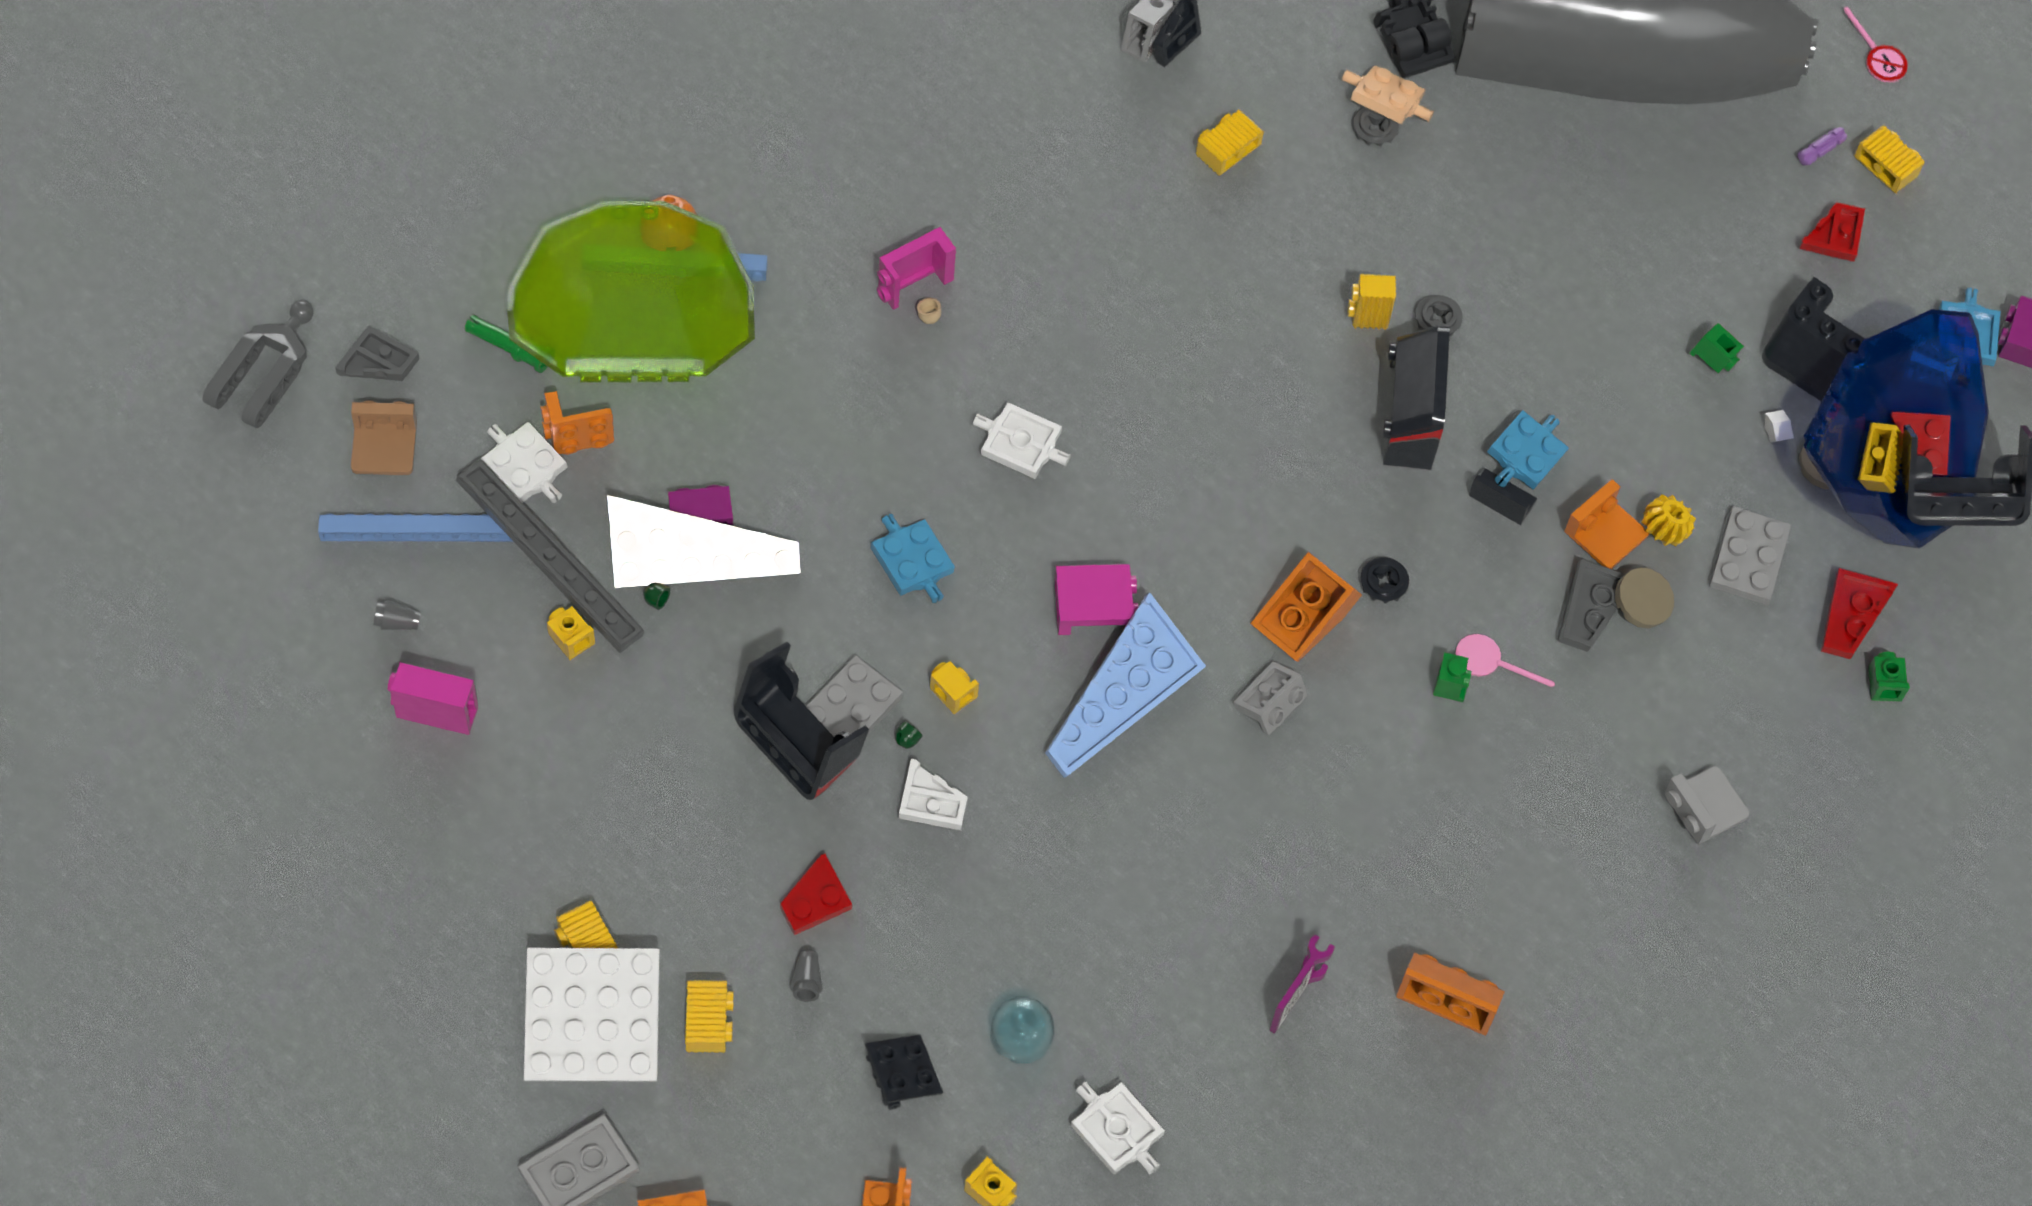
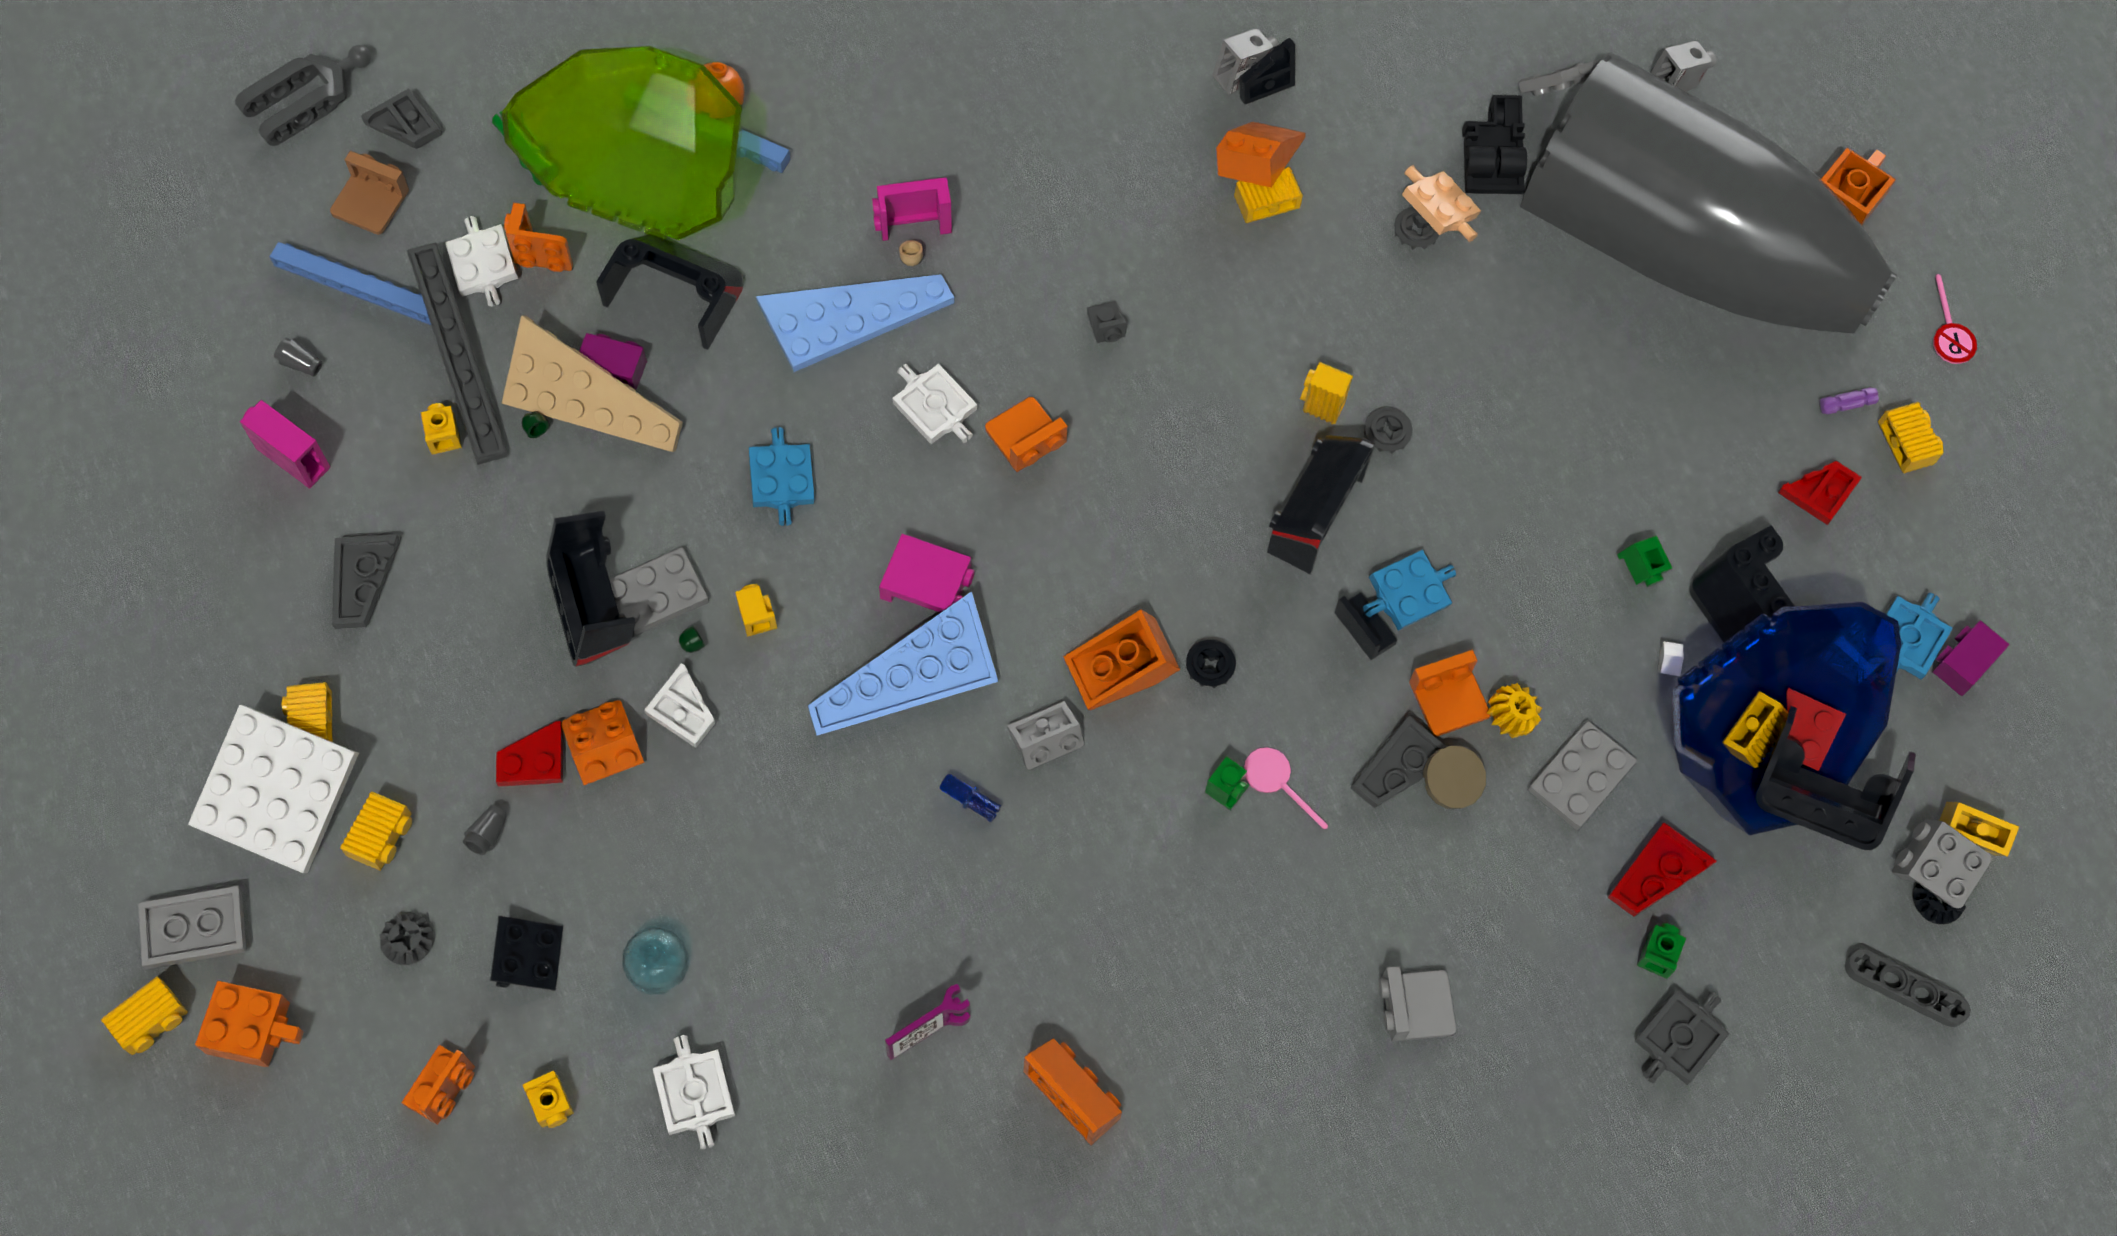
camera: 25 degrees right, 5 degrees up
none -> dark grey wing [332,535,400,629]
none -> dark grey gear [379,912,434,965]
none -> orange bracket [561,700,645,785]
none -> black windscreen [596,234,744,350]
none -> light blue wing [756,274,954,372]
none -> clear blue axle [940,774,1002,823]
none -> orange bracket [985,397,1068,472]
none -> dark grey bracket [1087,301,1127,343]
none -> orange slope [1216,122,1305,188]
none -> dark grey plate [1635,991,1729,1085]

